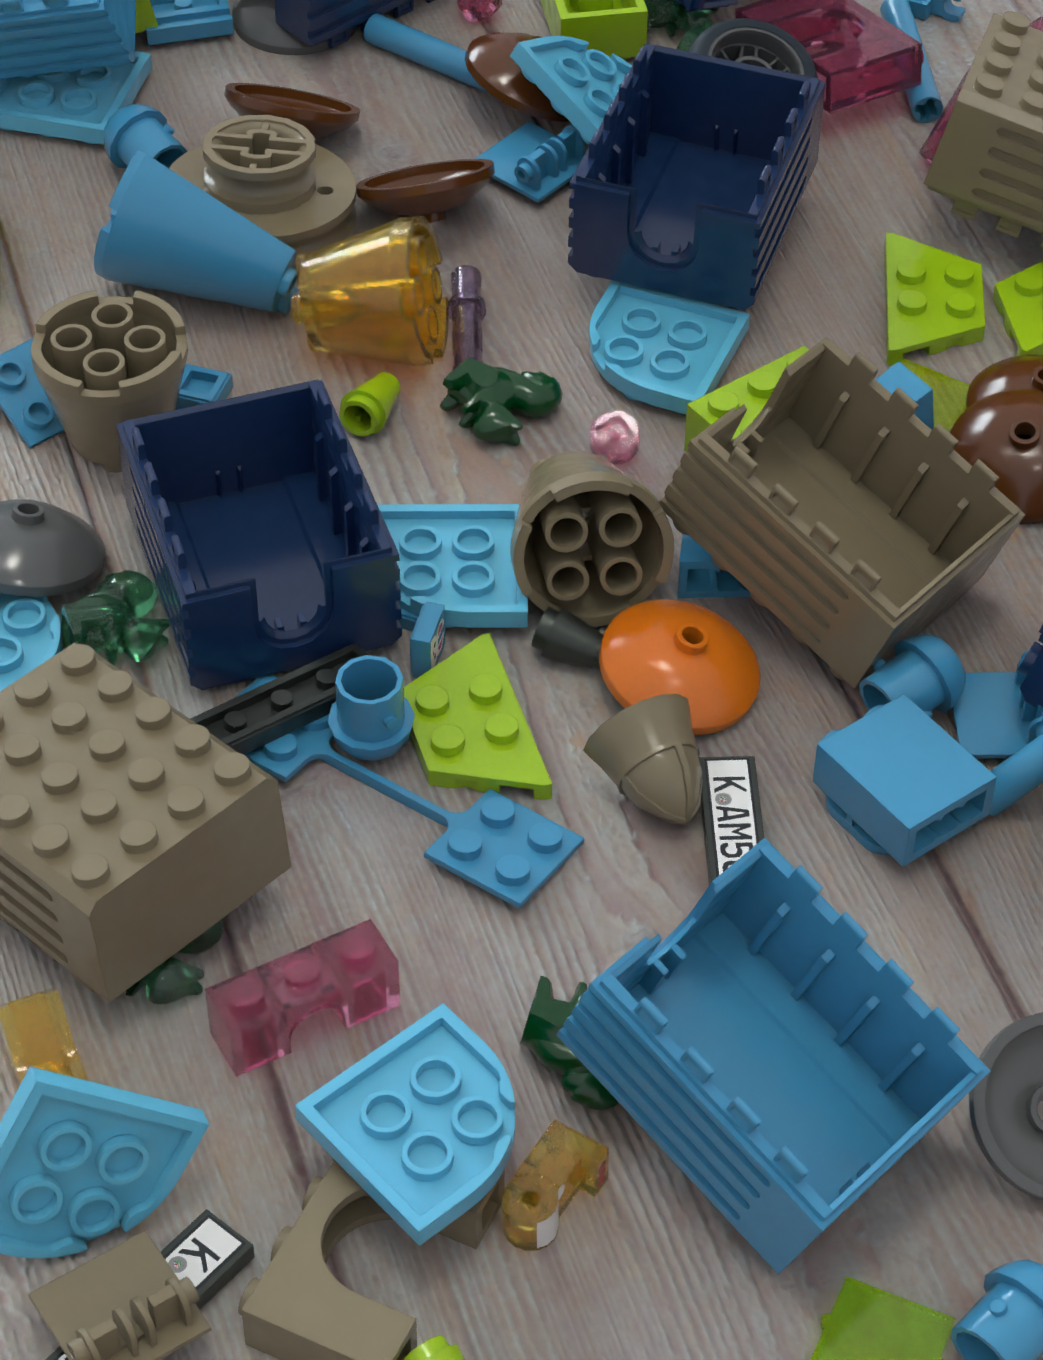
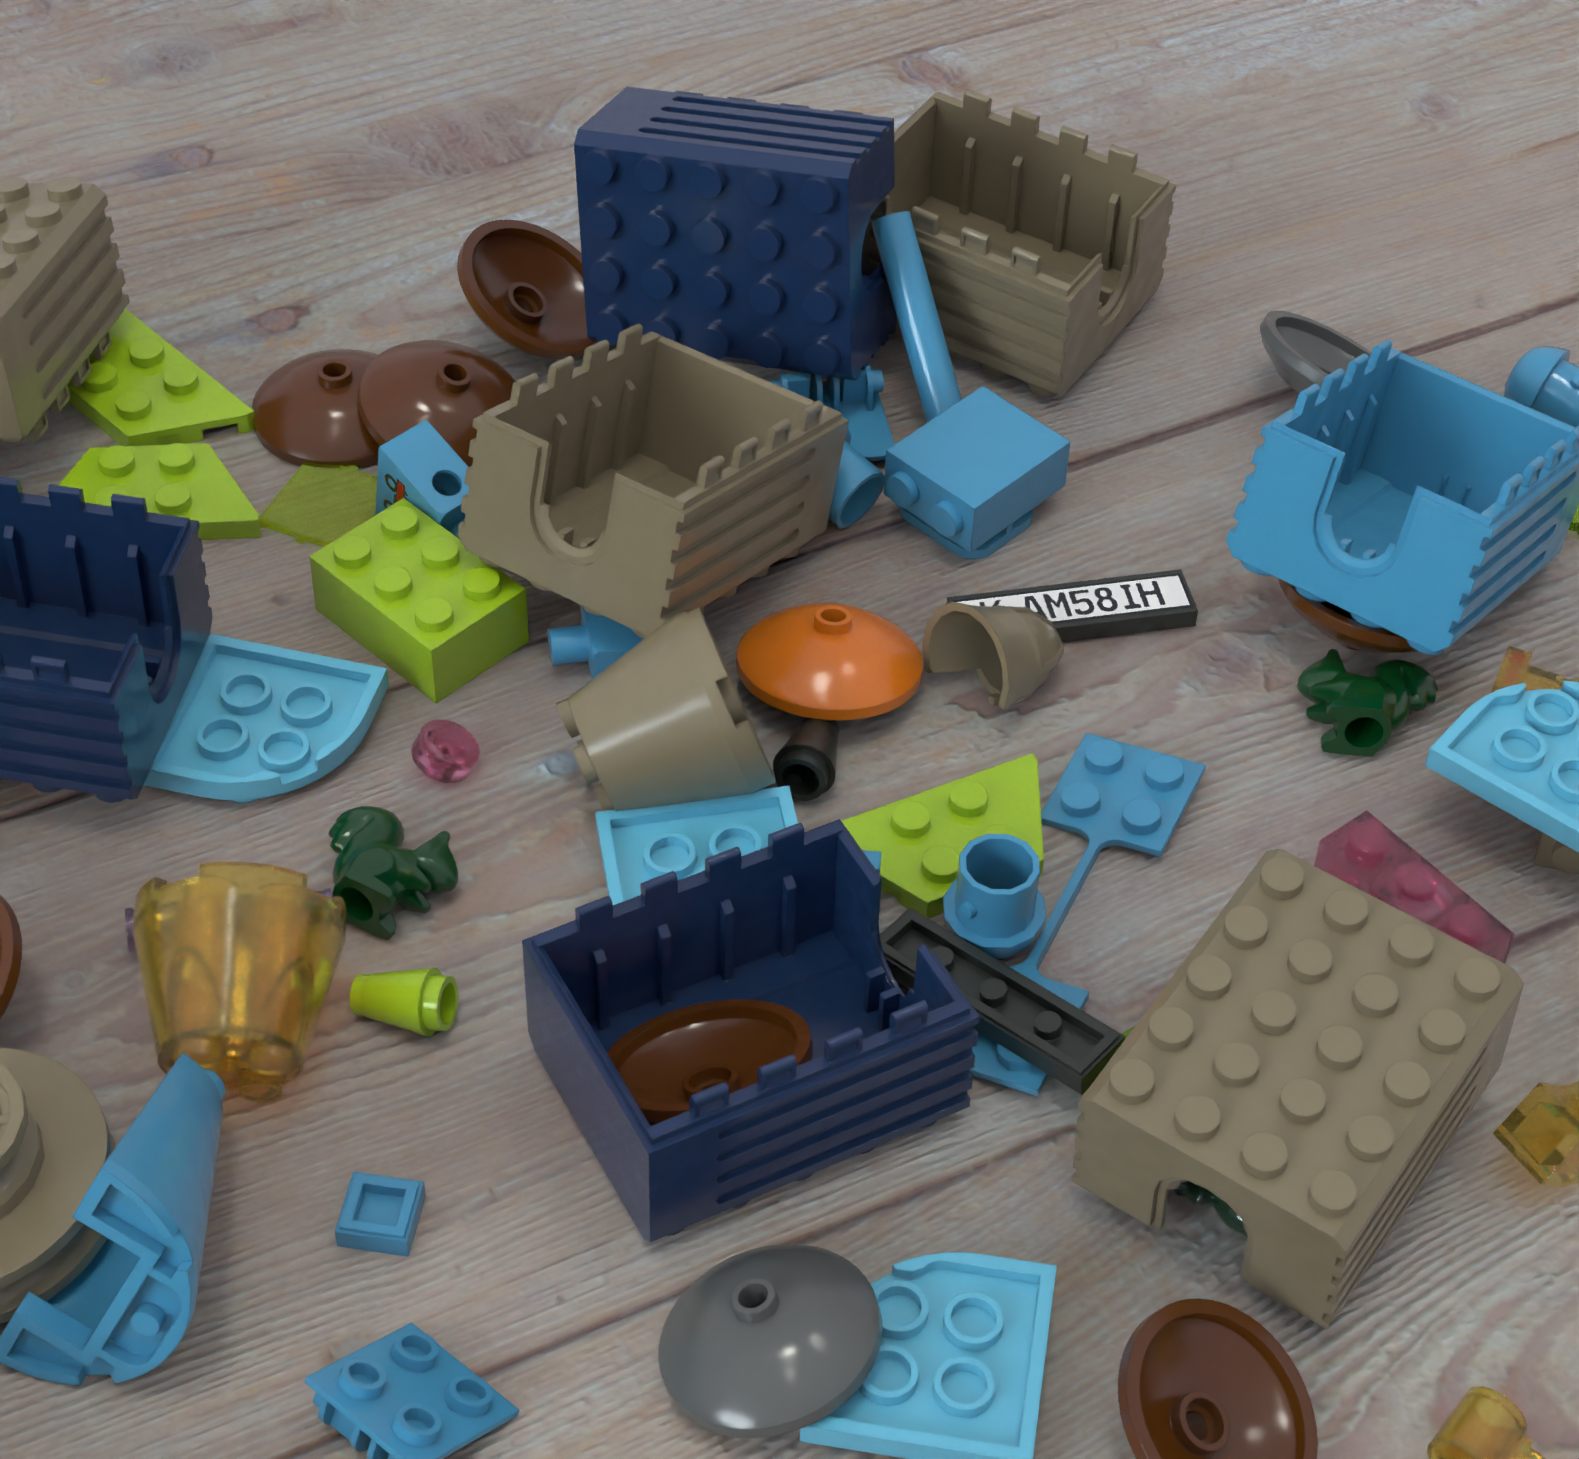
camera: 100 degrees left, 0 degrees up
dark tan cone [30,290,188,473] -> none
clear green animal [60,570,170,666] -> none
none -> reddish brown dish [607,999,813,1126]

